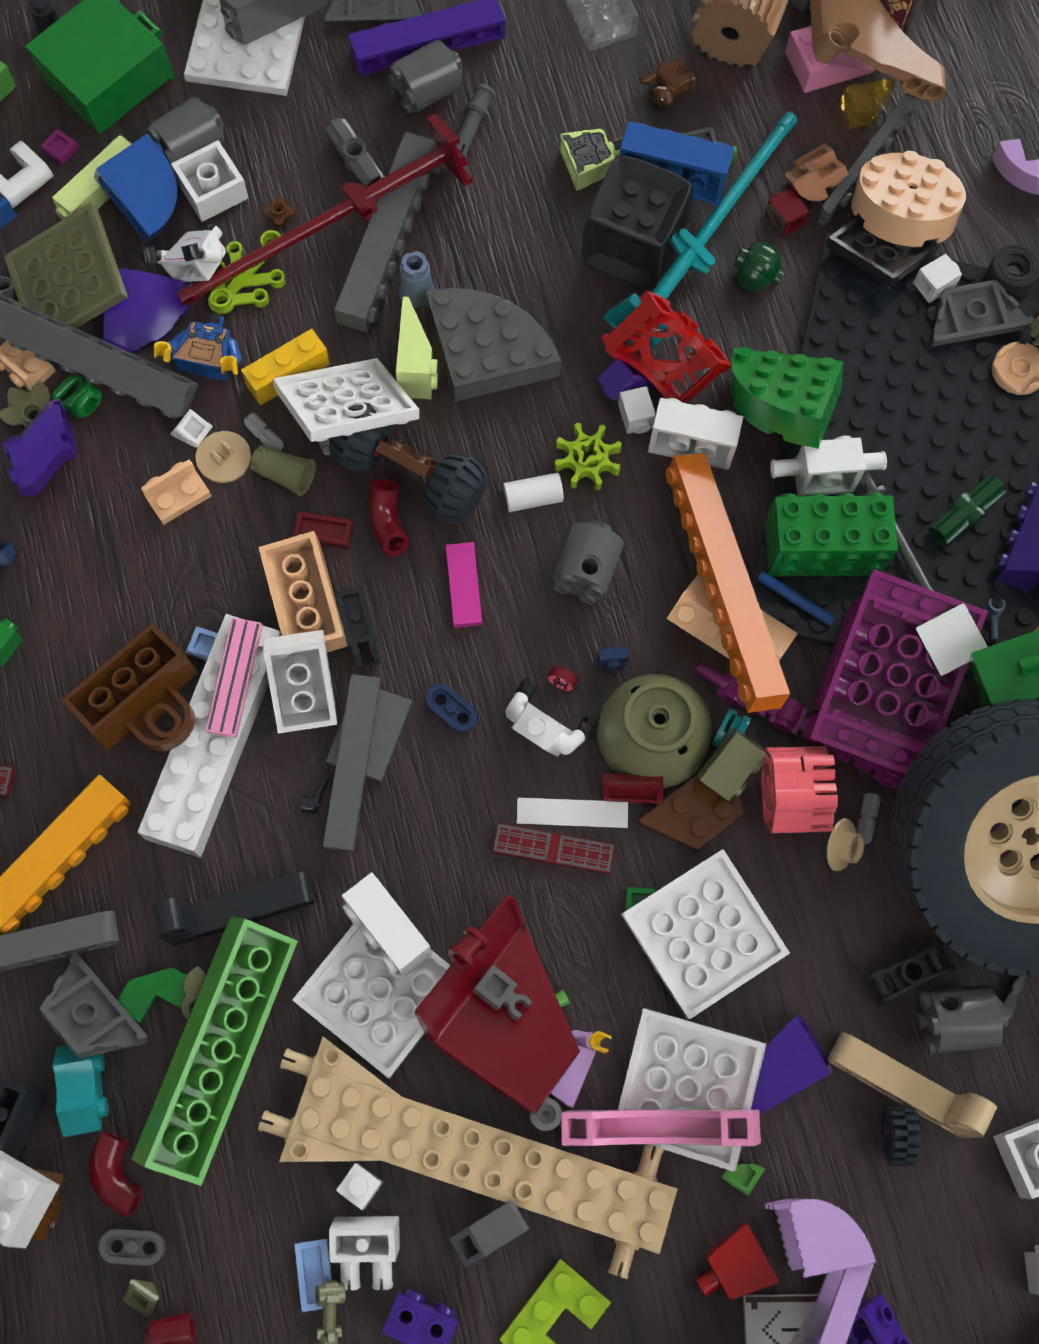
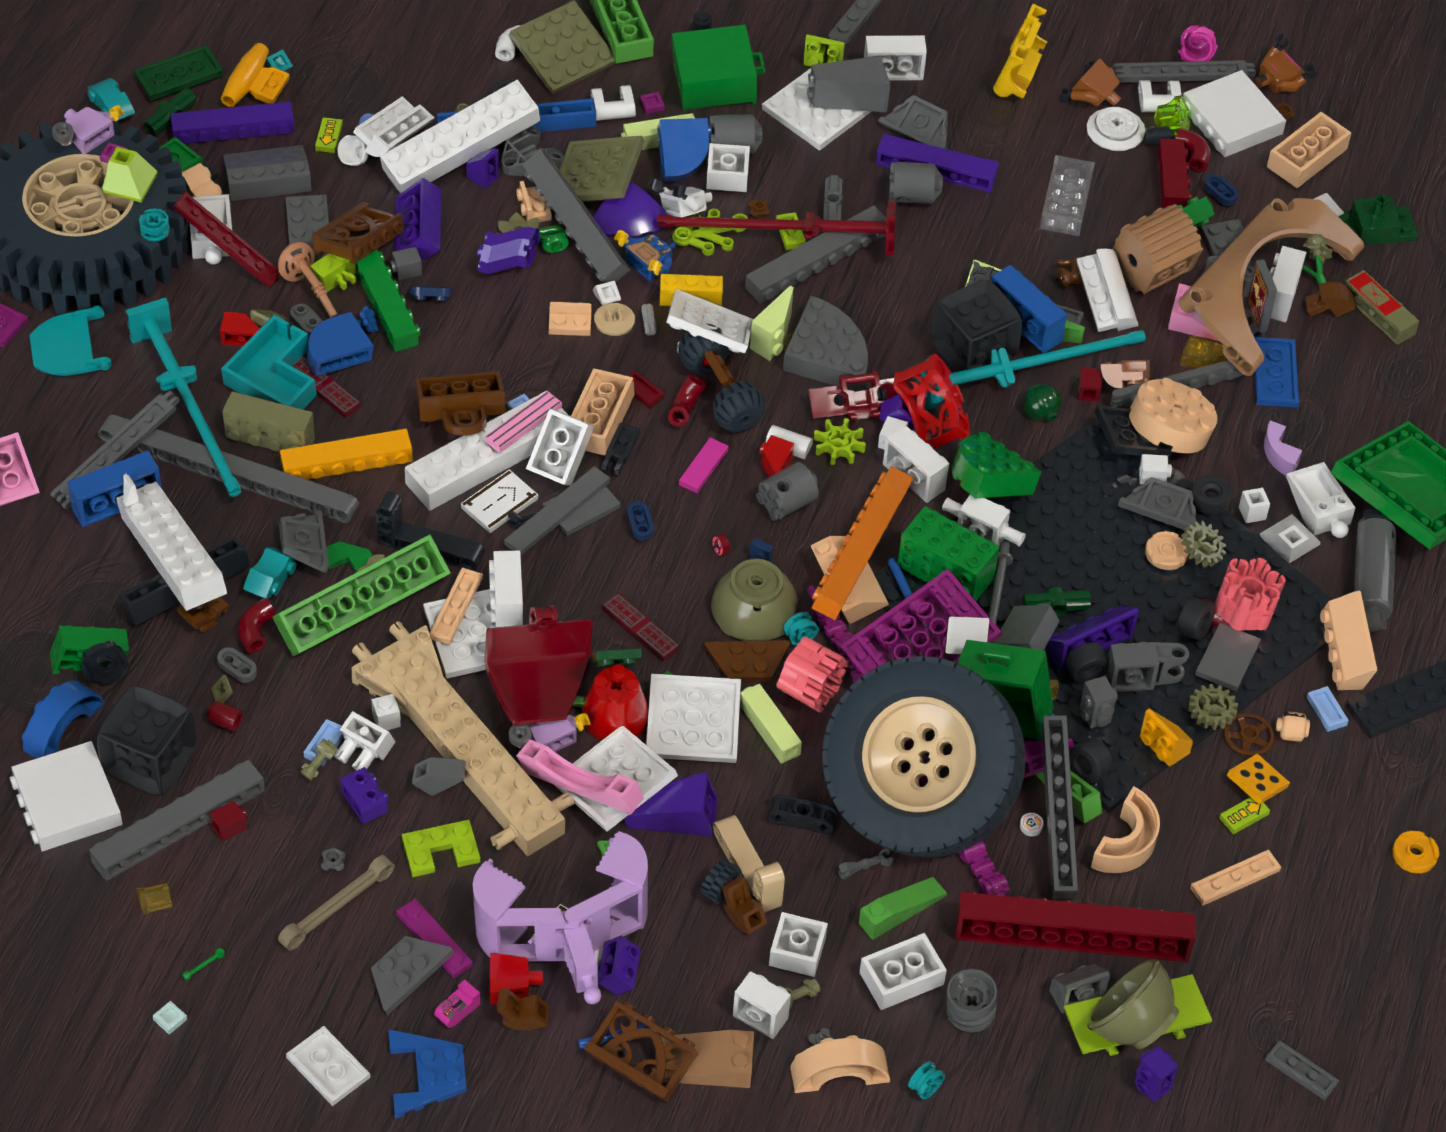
camera: 35 degrees right, 20 degrees down
olive plant [250,445,316,496] -> none
sand blue plant [398,251,435,308] -> none
dark grey pin [456,83,496,158] -> none
dark grey plate [473,965,532,1021] -> none
white torso [506,677,598,757] -> none
white sticker [517,798,628,828] -> none
dark red tile [603,774,664,804] -> none
red torso [695,1223,779,1300] -> none
olive brick [698,727,766,801] -> none
tan piece [827,818,865,871] -> none
dark grey cylinder [916,985,1009,1055] -> none
none -> light nougat tile [430,568,483,645]
none -> white tile [461,470,538,533]
none -> red cone [582,664,649,741]
none -> dark green plate [590,649,642,667]
none -> reddish brown brick [722,876,768,935]
none -> yellowish green brick [740,684,802,764]
none -> red slope [760,435,794,477]
none -> lime plate [776,212,806,250]
none -> dark red piece [808,370,908,421]
none -> dark grey brick [993,605,1060,650]
none -> white brick [1077,249,1138,332]
none -> blue tile [1254,337,1299,408]

